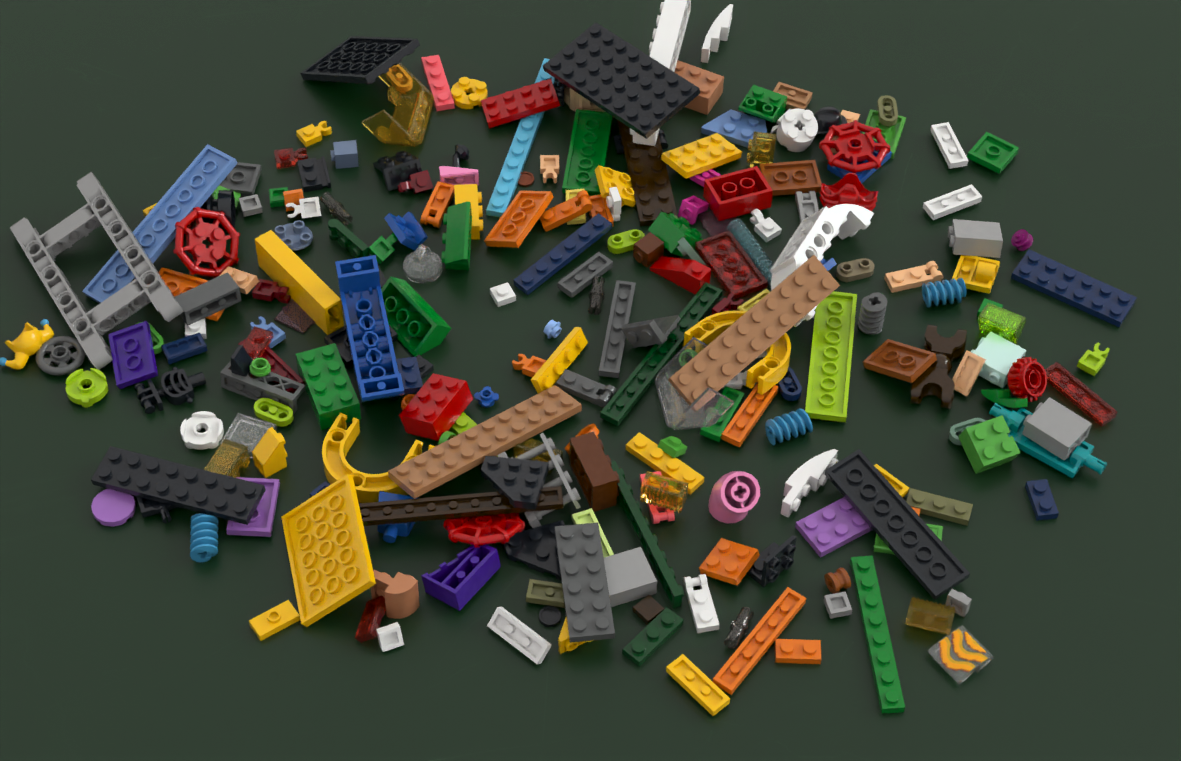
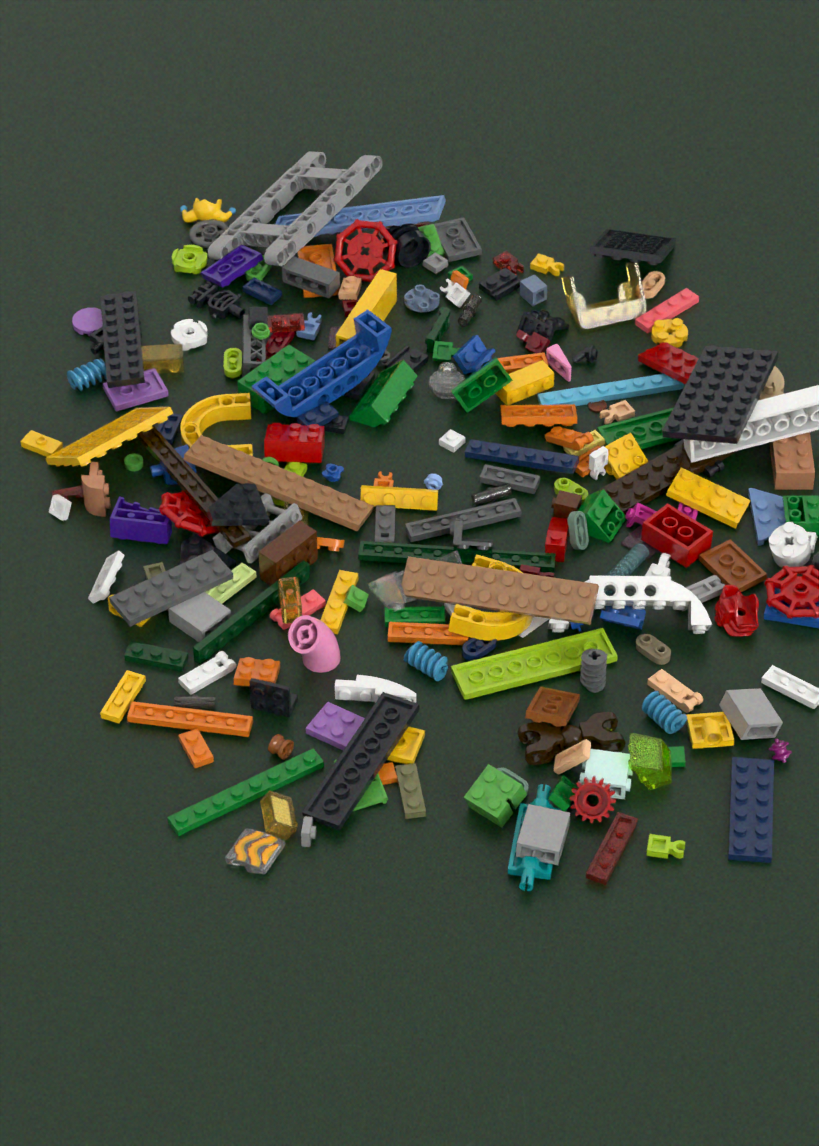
camera: 65 degrees right, 5 degrees down
white plate [185,318,207,339] -> none
clear plate [220,413,277,458] -> none
yellow slope [252,427,288,478] -> none
dark brown tile [633,595,664,625] -> none
clear red plate [695,230,768,300] -> none
clear yellow bracket [746,132,777,168] -> none
light grey plate [823,591,852,619] -> none
dark blue plate [1025,479,1059,521] -> none

